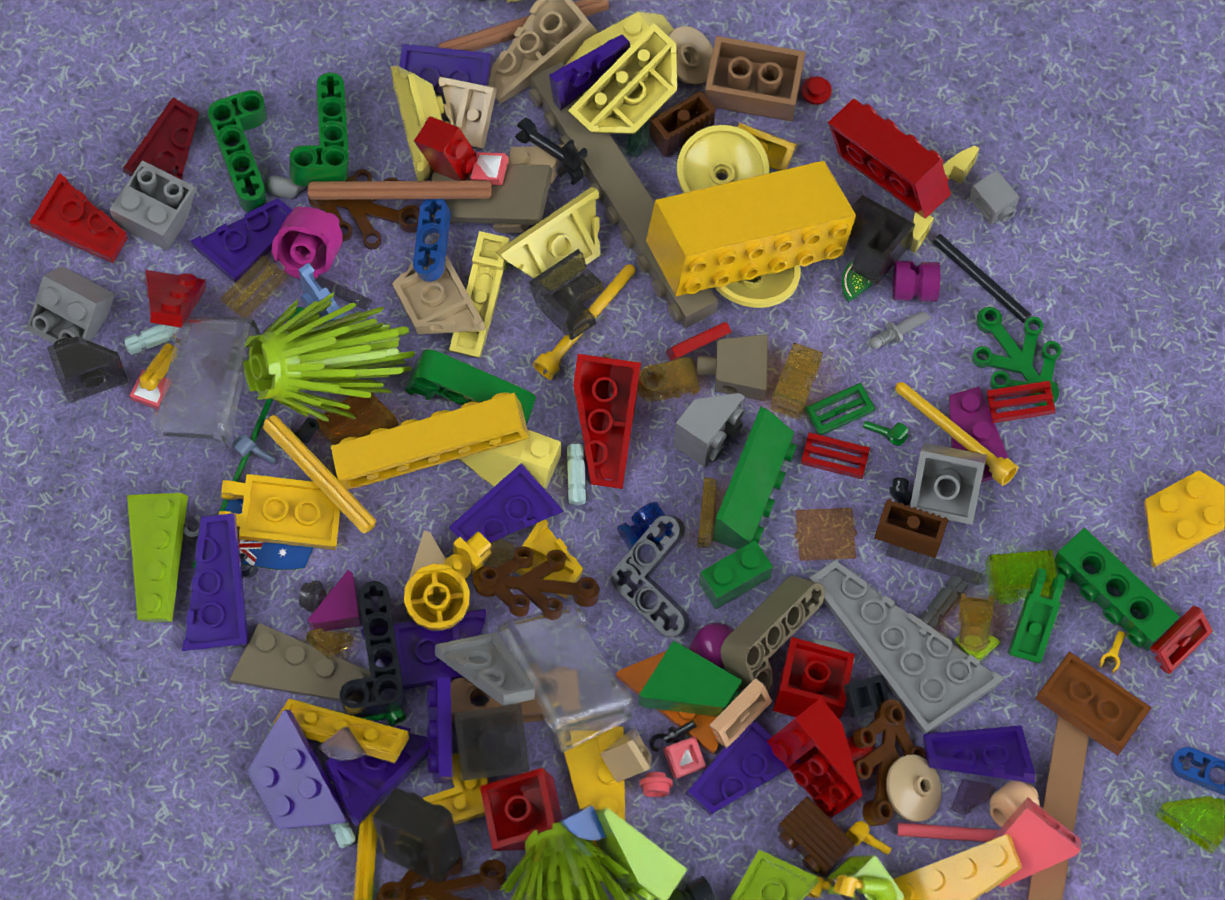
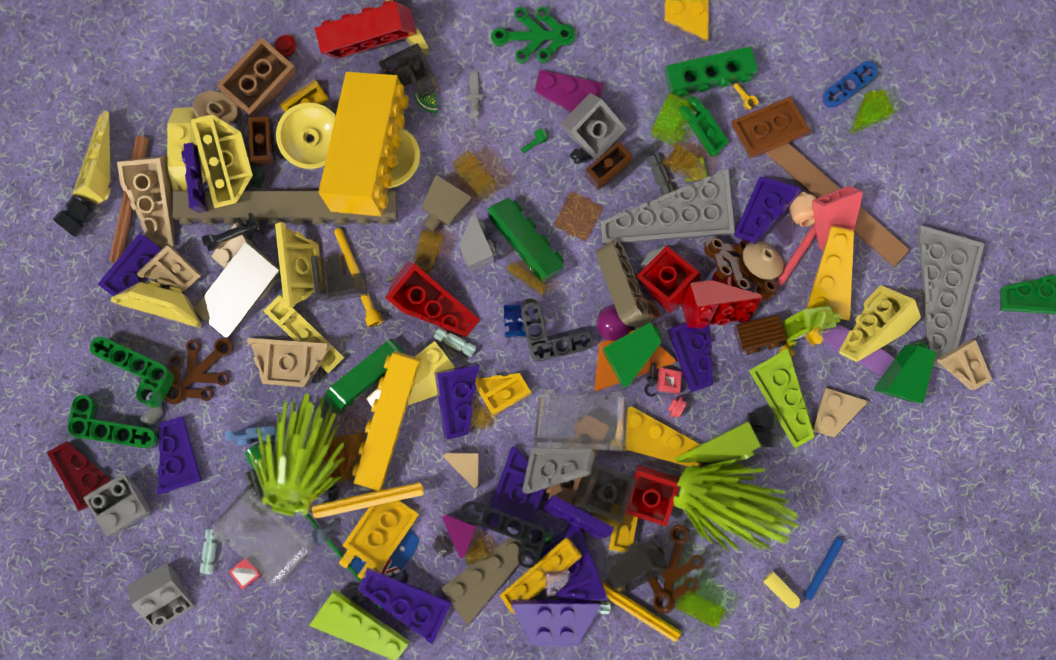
camera: 60 degrees left, 15 degrees up
red wing [30,173,128,263] -> none
clear smoke slope [47,336,129,404] -> none
yellow axle [139,343,179,391] -> none
red wing [145,270,206,328] -> none
clear yellow tile [221,255,287,320] -> none
dark pink brick [272,206,343,279] -> none
clear smoke bar [284,271,372,311] -> none
nougat axle [308,181,492,200] -> none
yellow cylinder [404,564,470,631] -> none
blue beam [413,199,451,282] -> none
red brick [414,116,477,181] -> none
yellow hips [444,531,492,580] -> none
tile [470,152,509,186] -> none
reddish brown plant [472,546,600,620] -> none
tile [560,805,606,840] -> none
tan slope [600,728,652,782] -> none
red tile [666,322,732,361] -> none
green brick [699,540,773,609] -> none
light nougat tile [710,679,772,748] -> none
red tile [801,432,870,479] -> none
green tile [804,382,875,435] -> none
black slope [843,675,889,717] -> none
yellow hand [845,821,892,855] -> none
magenta wheel [892,260,940,302] -> none
yellow piece [895,382,1019,486] -> none
black bar [932,234,1032,323] -> none
red tile [987,381,1056,423] -> none
red tile [1150,605,1213,674] -> none

